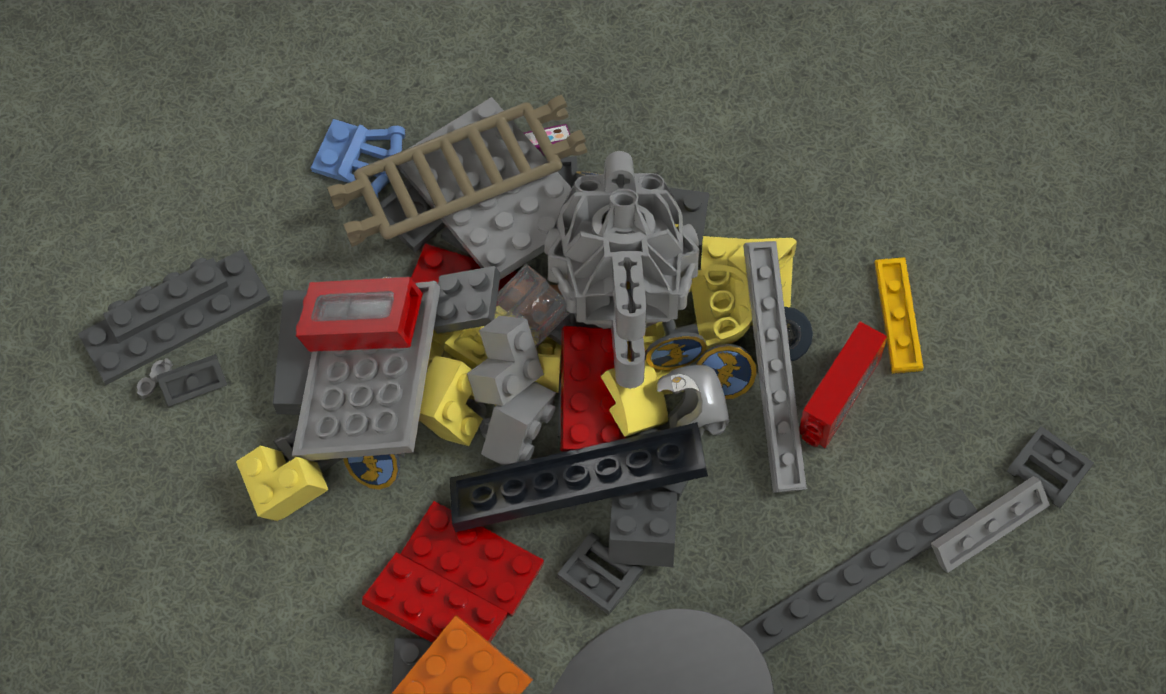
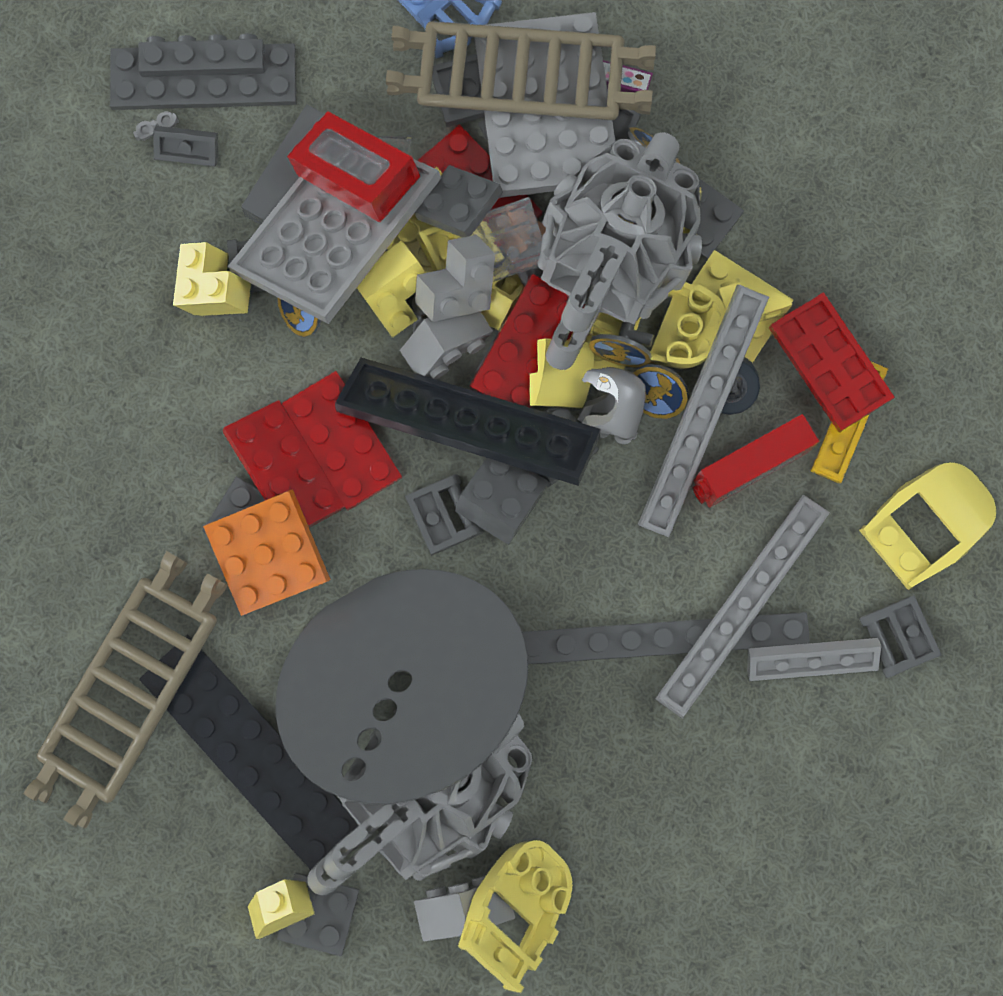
camera: 25 degrees right, 15 degrees up
none -> light grey tile [656,495,830,719]
none -> red plate [769,292,895,433]
none -> light yellow slope [859,463,996,590]

